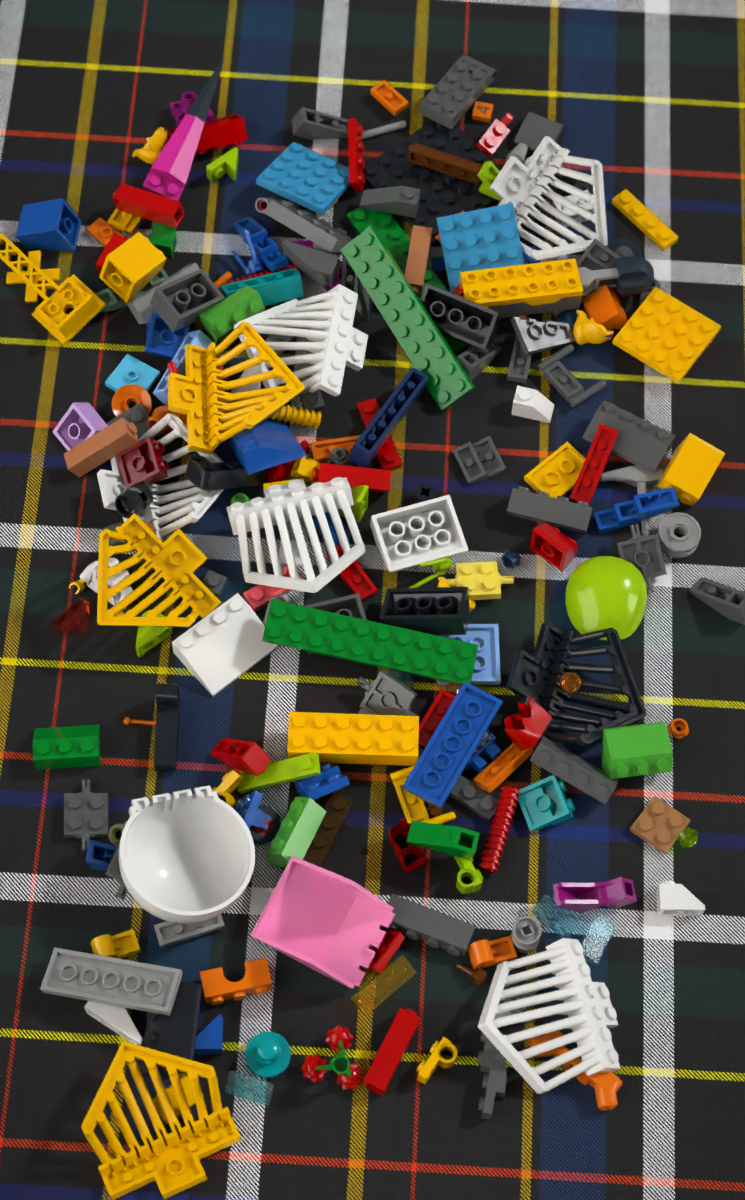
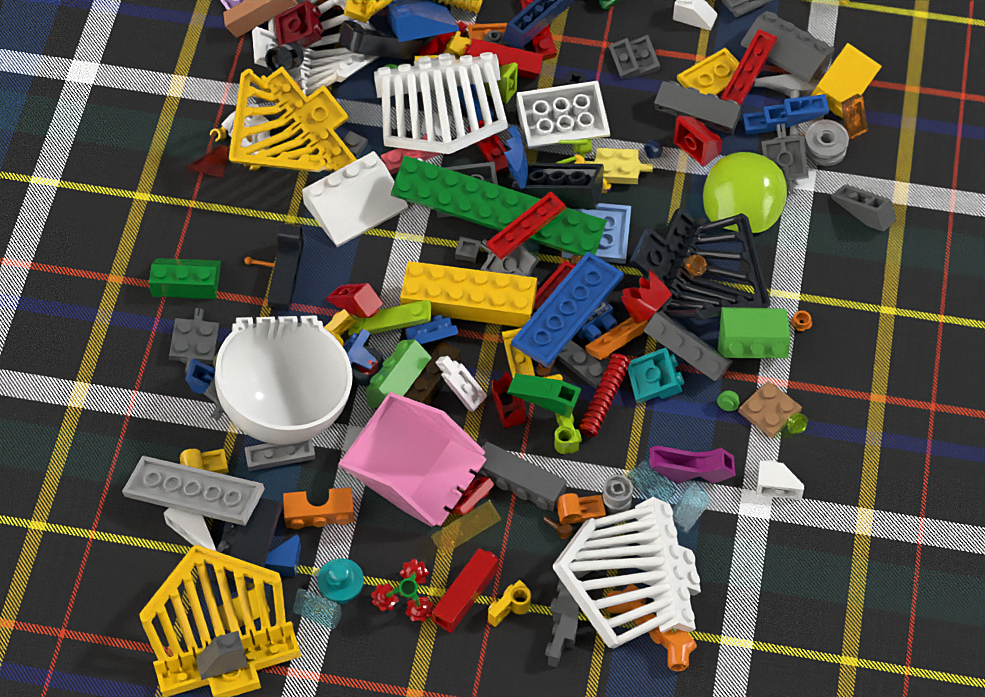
camera: 10 degrees right, 5 degrees down
lime slope [136,610,173,658] -> none
none -> dark grey slope [196,631,248,680]
none -> white hinge [435,356,487,412]
none -> dark grey plate [455,237,481,263]
none -> red plate [486,192,566,260]
none -> blue slope [504,125,528,189]
none -> bright green plate [717,391,739,411]
none -> clear orange plate [841,93,868,140]

